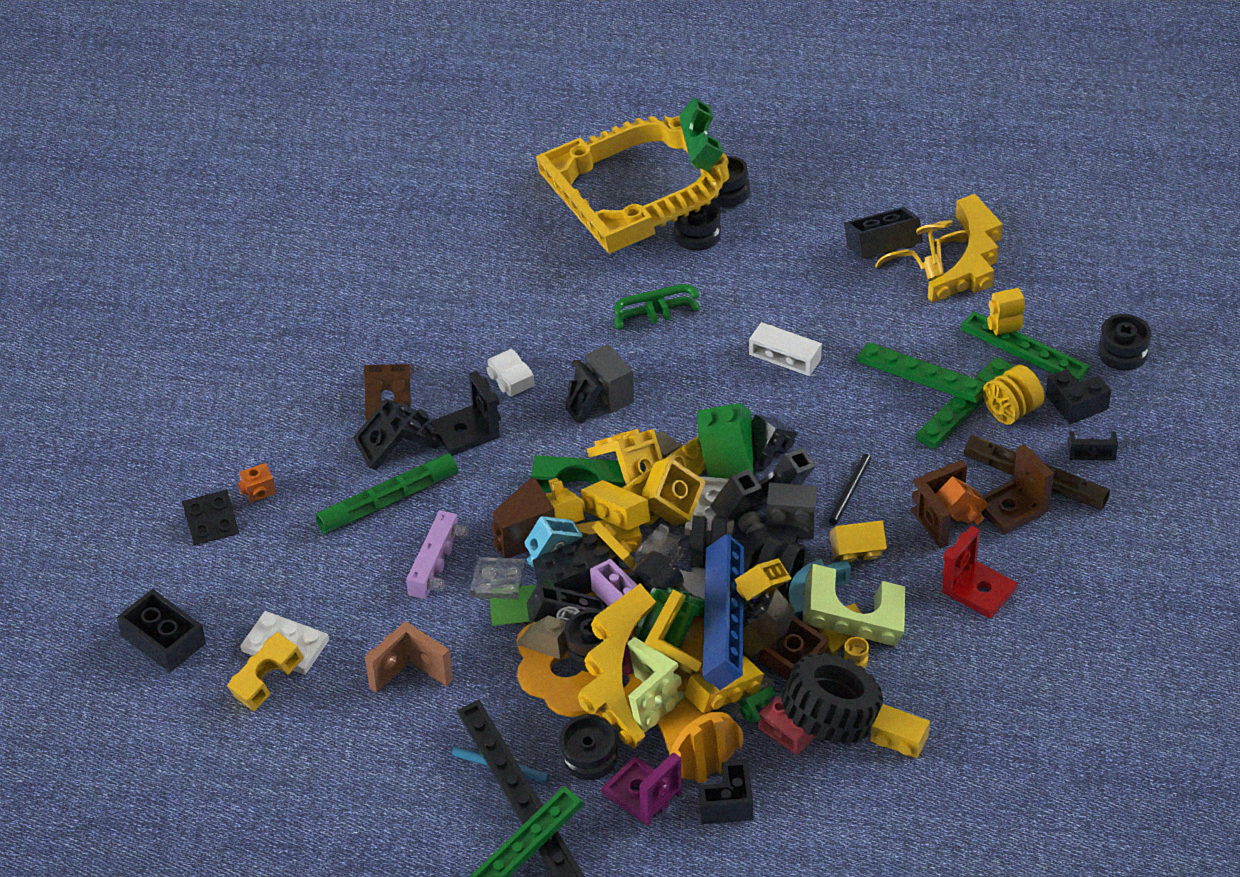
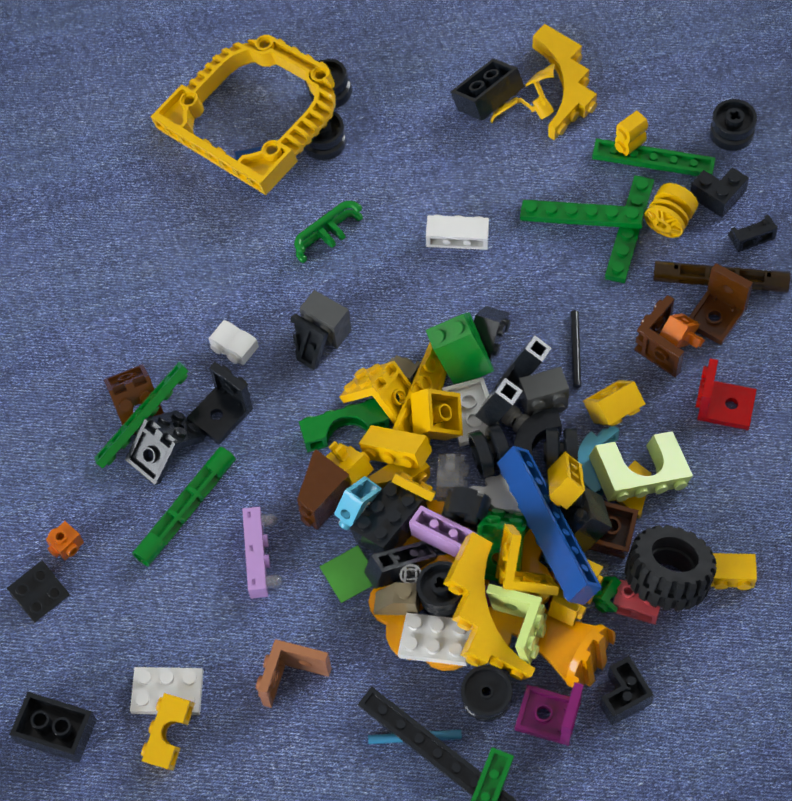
camera: 20 degrees left, 15 degrees up
clear plate [470,557,526,599] -> none
green arch [679,97,723,172] -> none
yellow wheel [844,637,869,669] -> none
none -> green plate [94,361,188,468]
none -> white plate [398,613,471,666]

